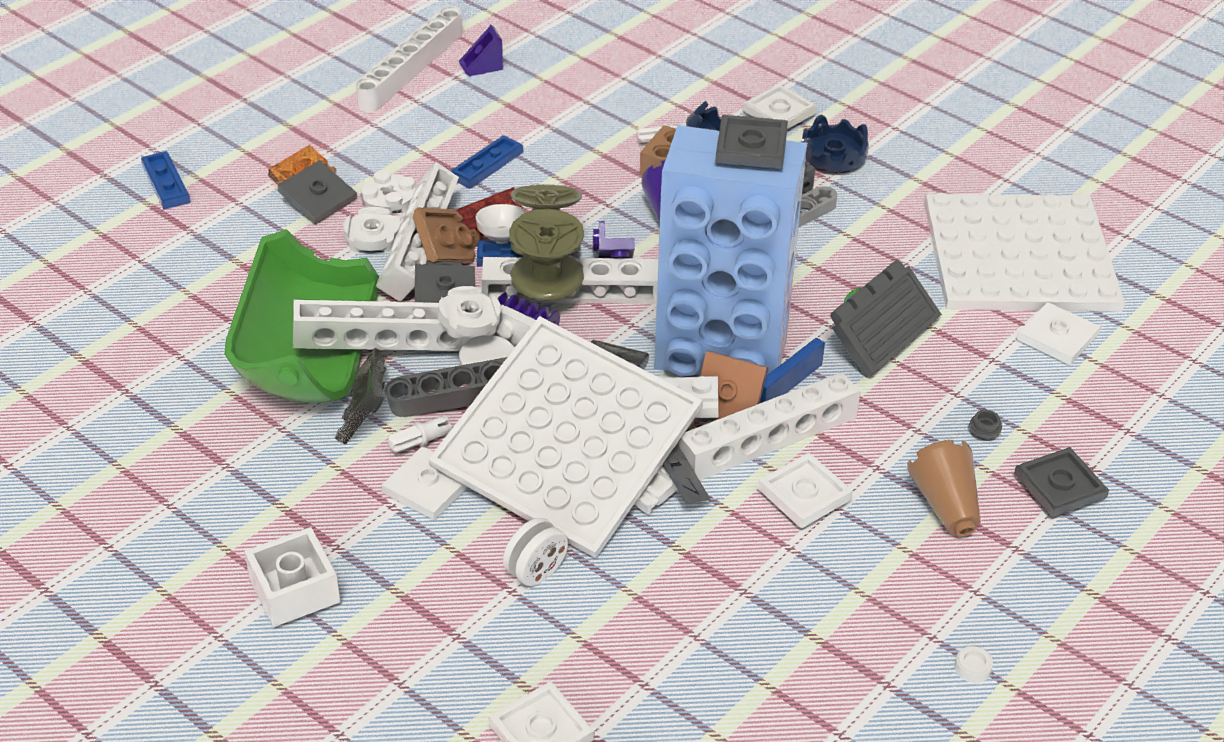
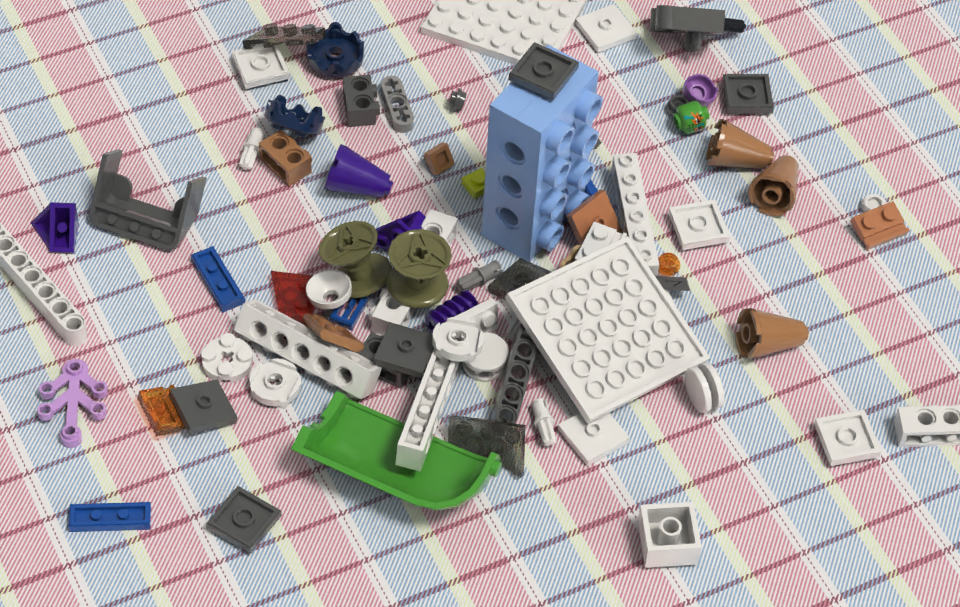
camera: 70 degrees left, 10 degrees up
none -> lavender plant [37,359,108,448]
none -> dark grey windscreen [89,149,207,250]
none -> dark grey plate [206,486,282,554]
none -> clear smoke wing [242,23,326,49]
none -> dark grey plate [448,88,467,111]
none -> light grey axle [456,260,503,292]
none -> dark grey piece [649,5,746,52]
none -> clear orange plate [658,253,680,276]
none -> bright green head [673,101,709,134]
none -> medium lavender hair [682,74,718,107]
none -> medium nougat cone [735,308,809,359]
none -> medium nougat cone [748,155,799,216]
none -> nougat plate [850,201,910,251]

